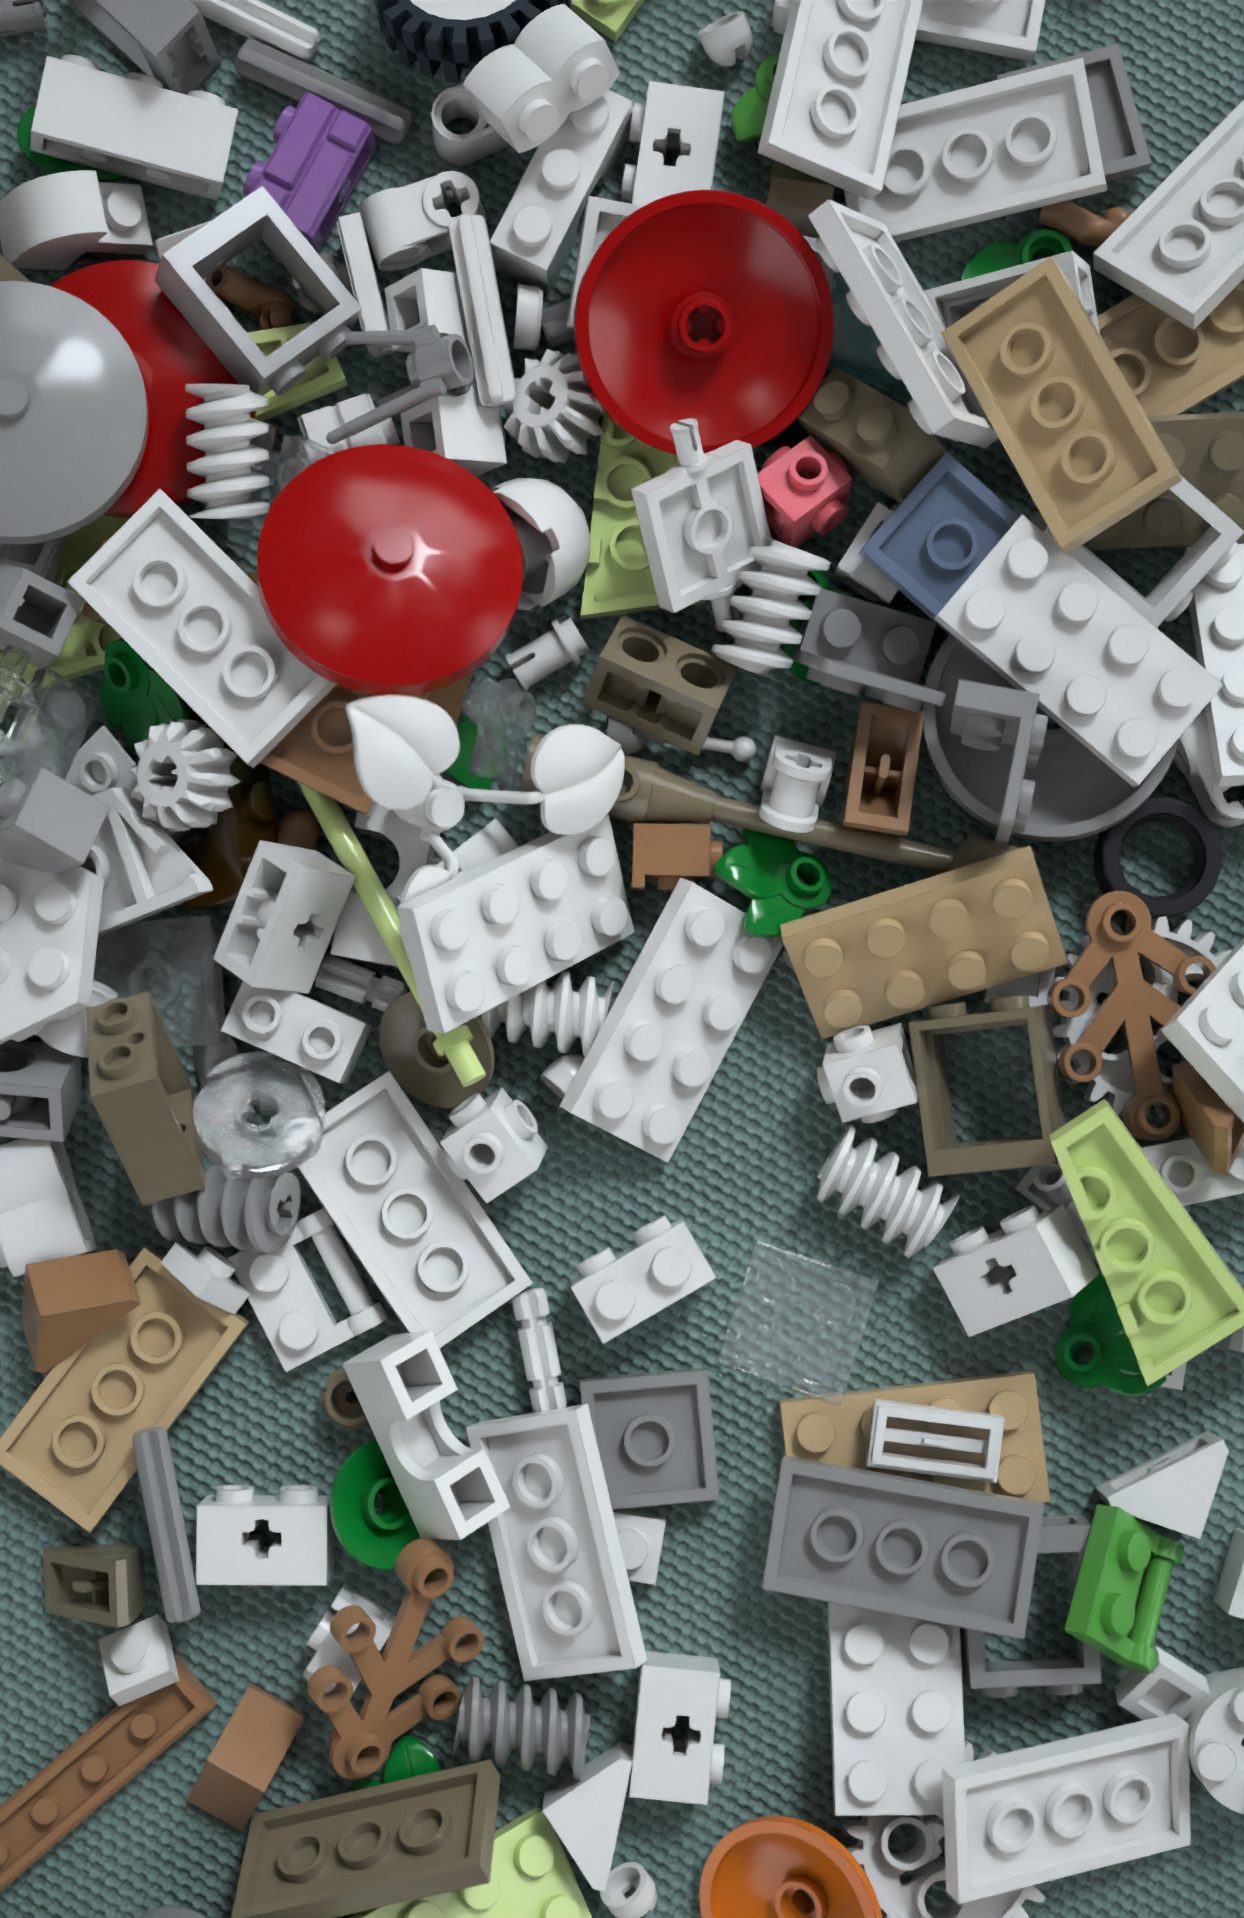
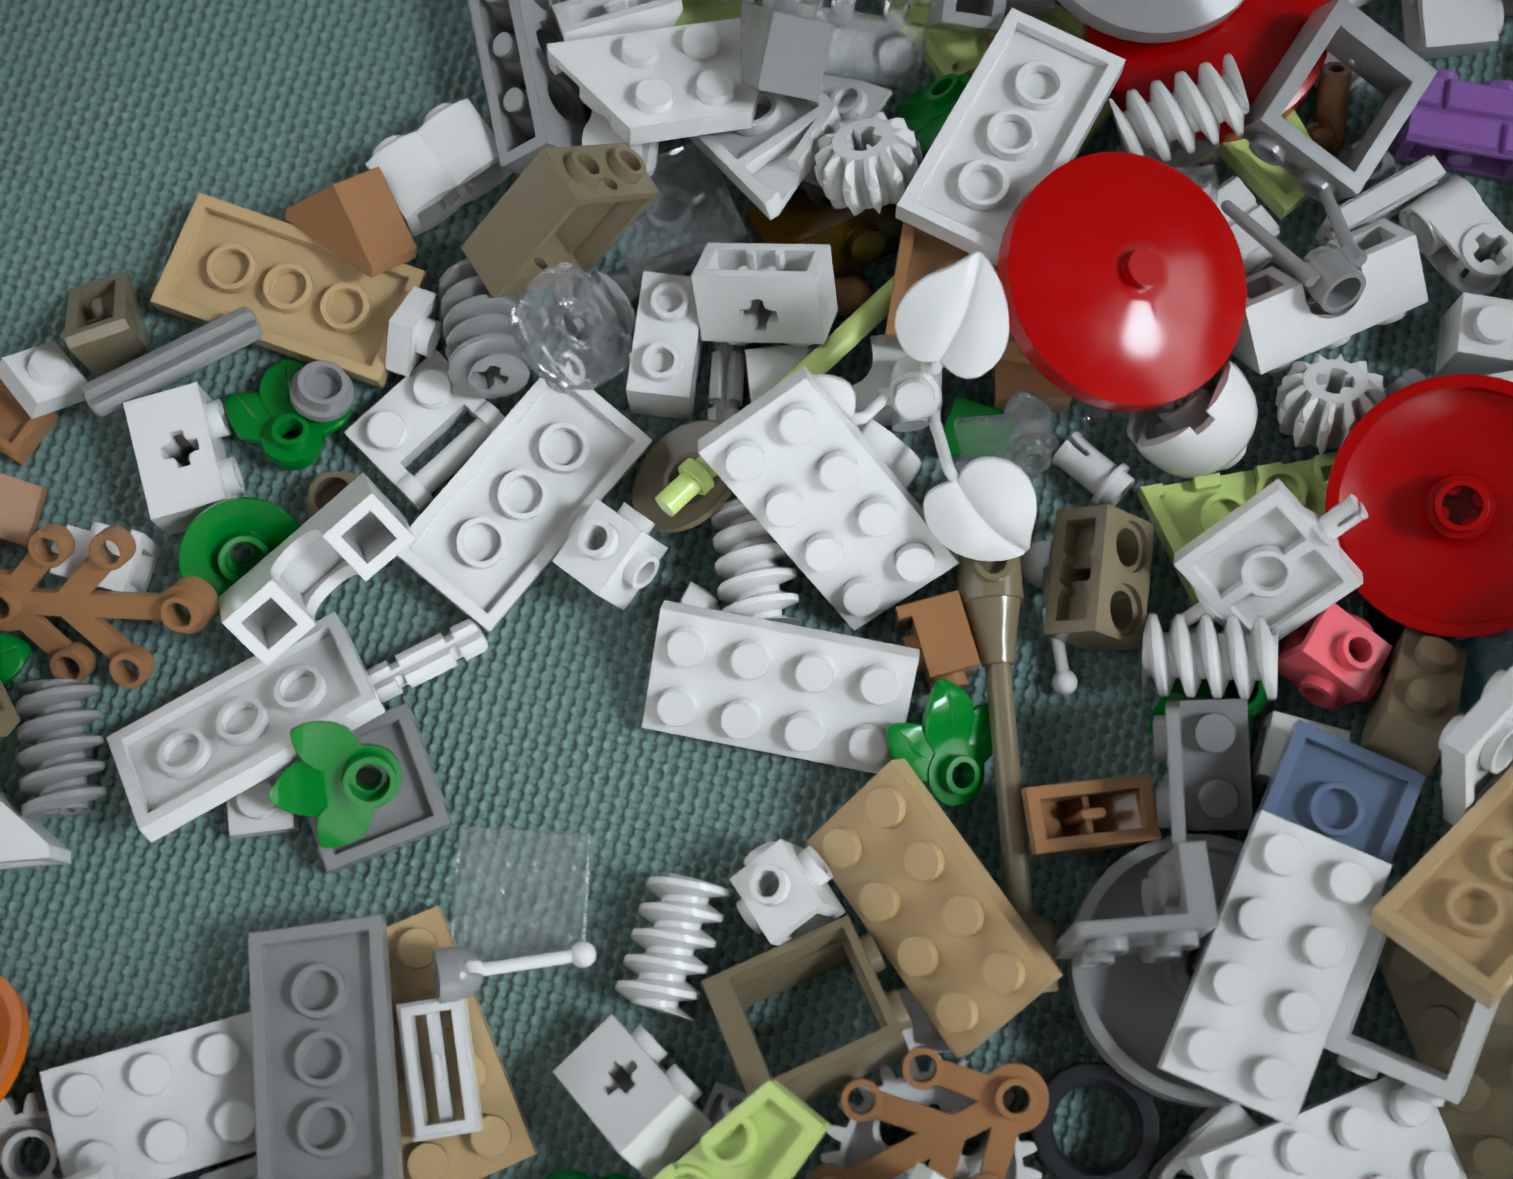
camera: 75 degrees right, 10 degrees down
white axle [448,214,517,407] -> none
white tile [512,284,543,351] -> none
white brick [571,1215,716,1344] -> none
white brick [629,1651,731,1805] -> none
white piece [759,735,836,833] -> none
none -> green plate [225,358,351,471]
none -> green plate [268,721,402,849]
none -> light grey plate [290,360,354,422]
none -> hinge [432,941,596,1004]

